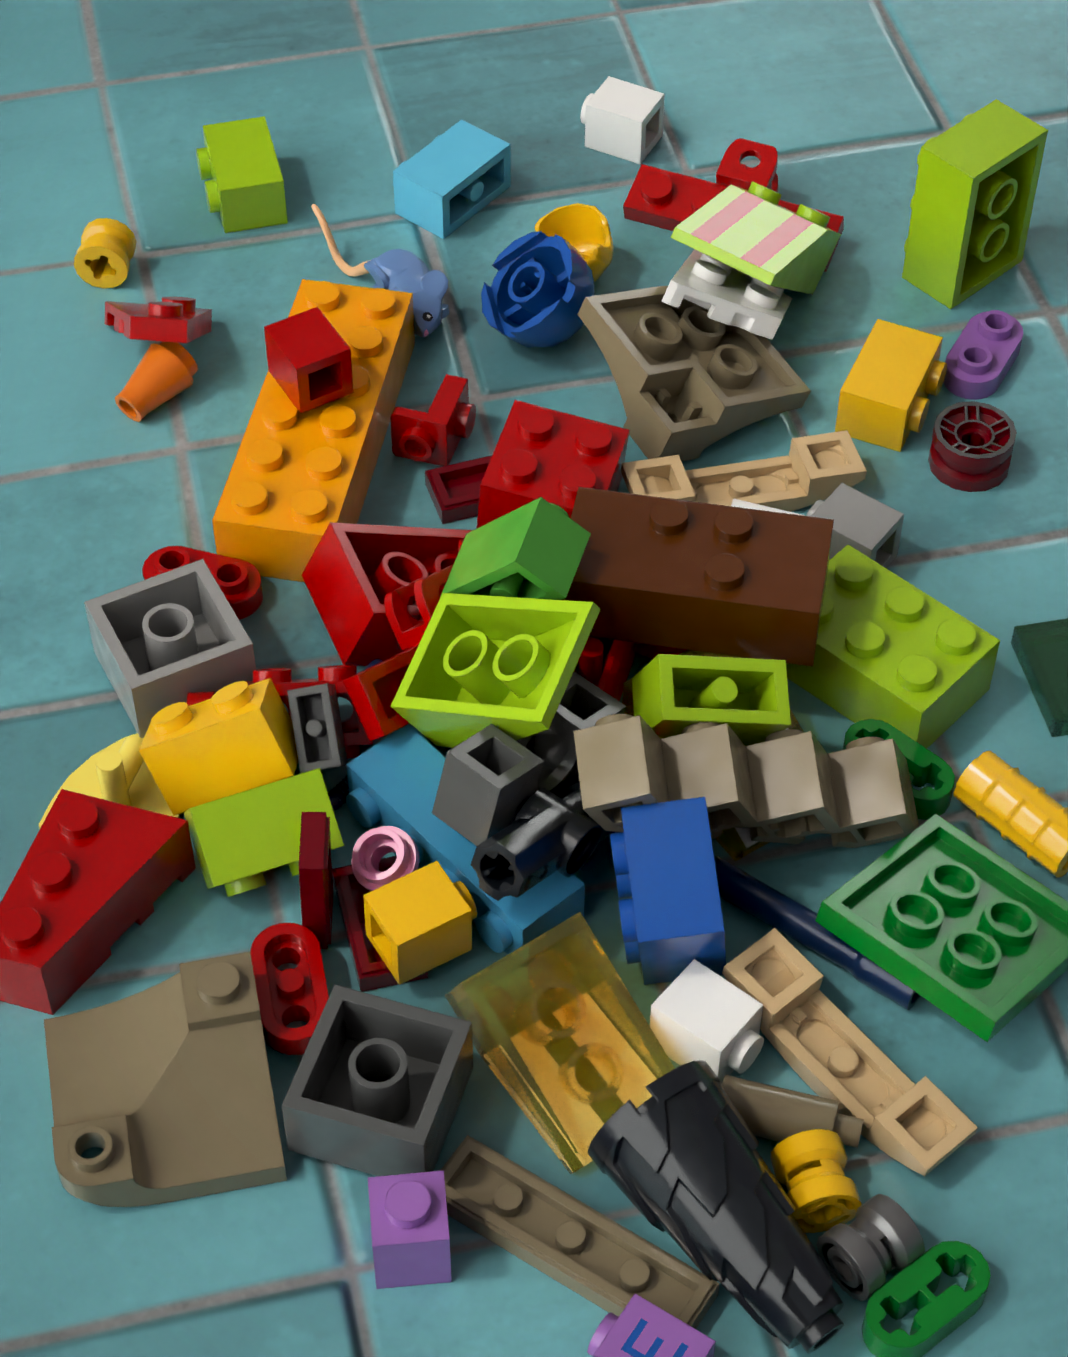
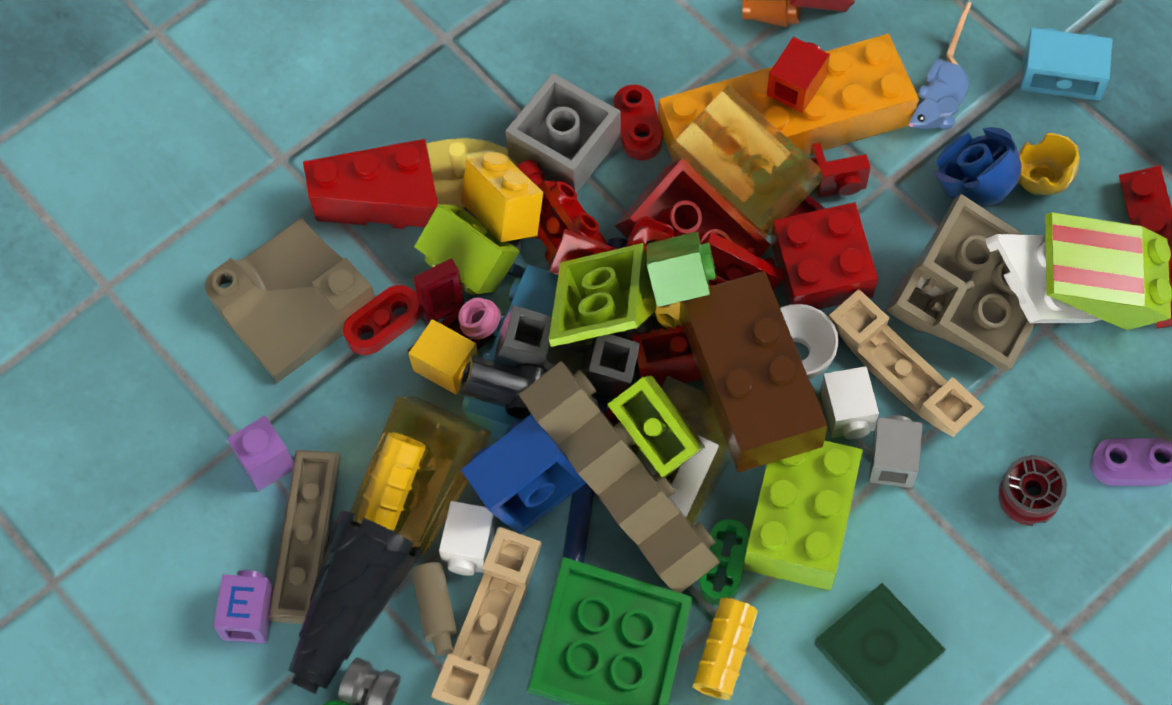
camera: 65 degrees right, 15 degrees up
dark grey brick [282,984,473,1176] -> none
dark grey piece [287,683,348,773] -> none
yellow wheel [770,1129,862,1233] -> none
yellow brick [835,319,947,452] -> none
none -> yellow axle [357,432,426,530]
none -> clear yellow slope [670,85,824,239]

